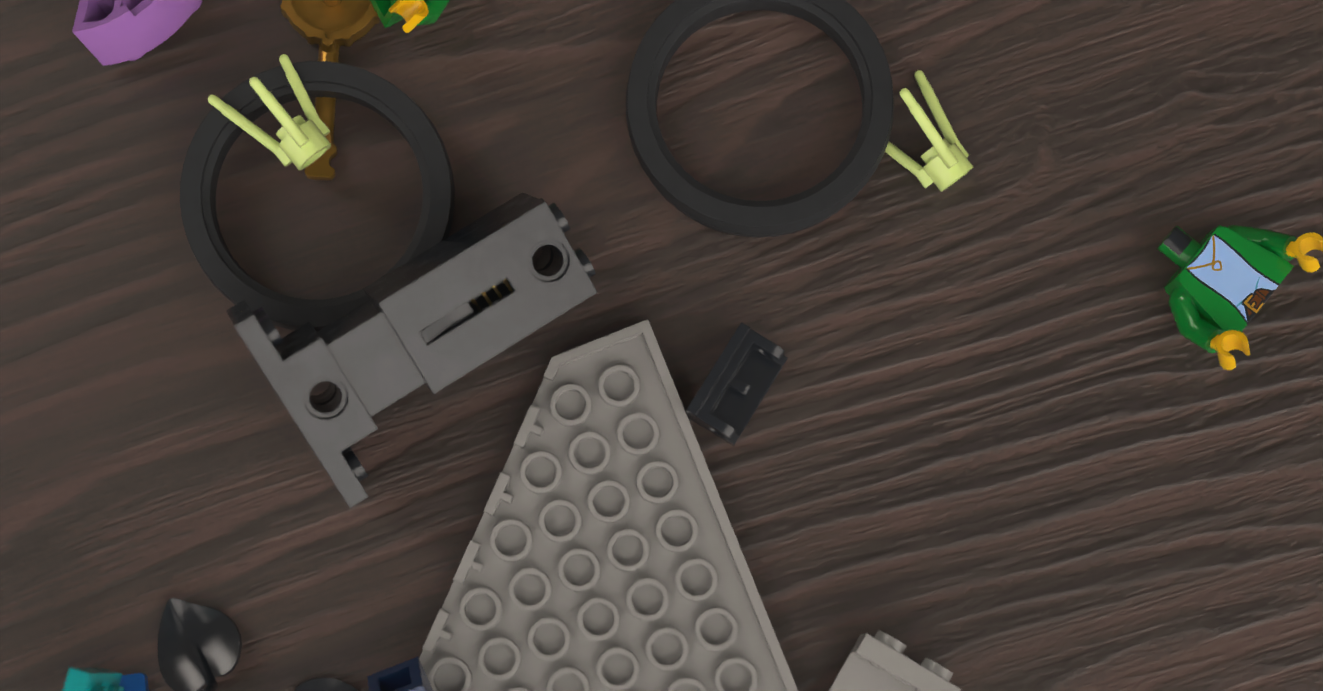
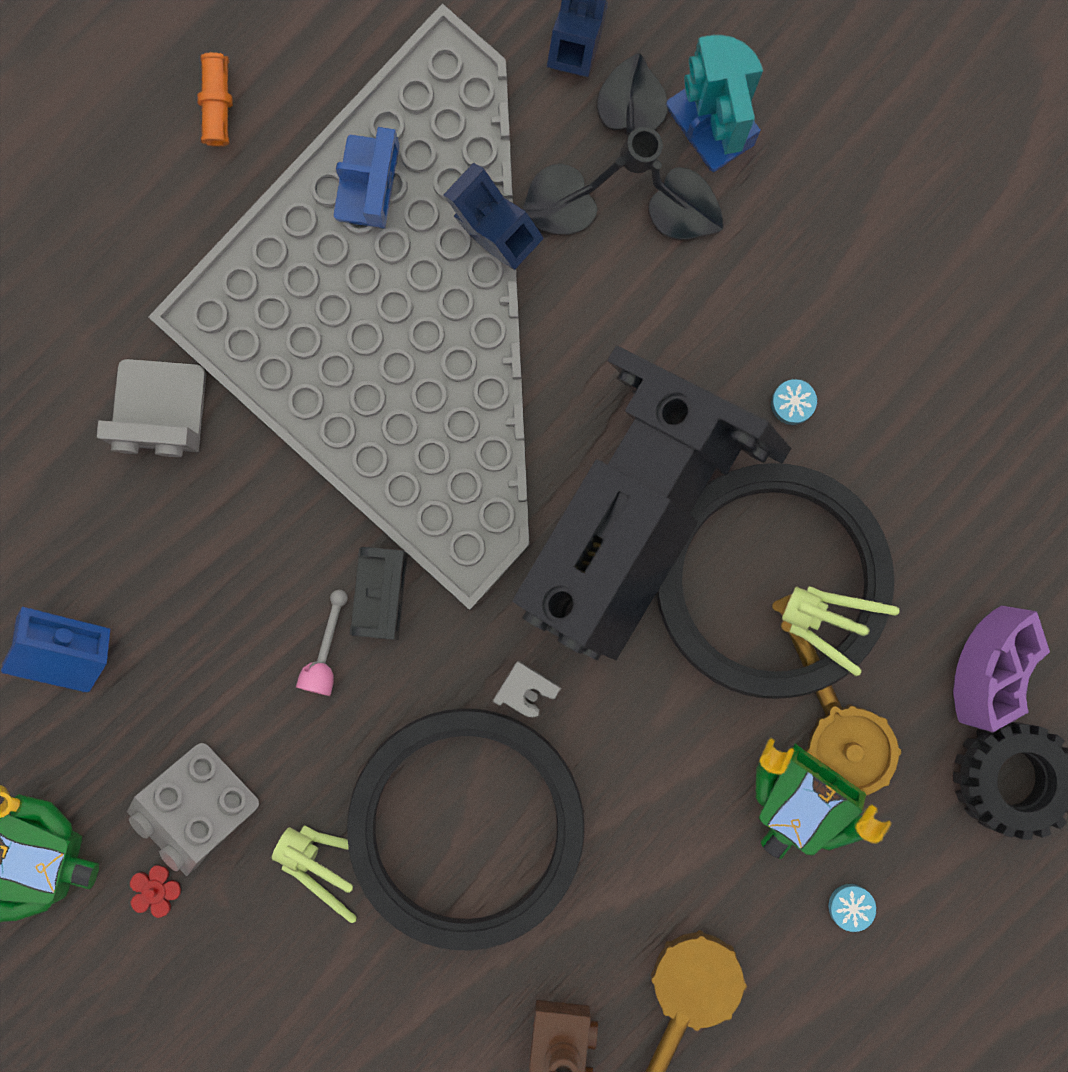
camera: 160 degrees right, 5 degrees up
none -> blue panel [1,607,110,692]
none -> light grey bracket [127,743,259,876]
none -> red plant [130,865,181,918]
none -> hinge [296,590,348,696]
none -> light grey hinge [493,661,561,717]
none -> medium azure tile [771,379,817,425]

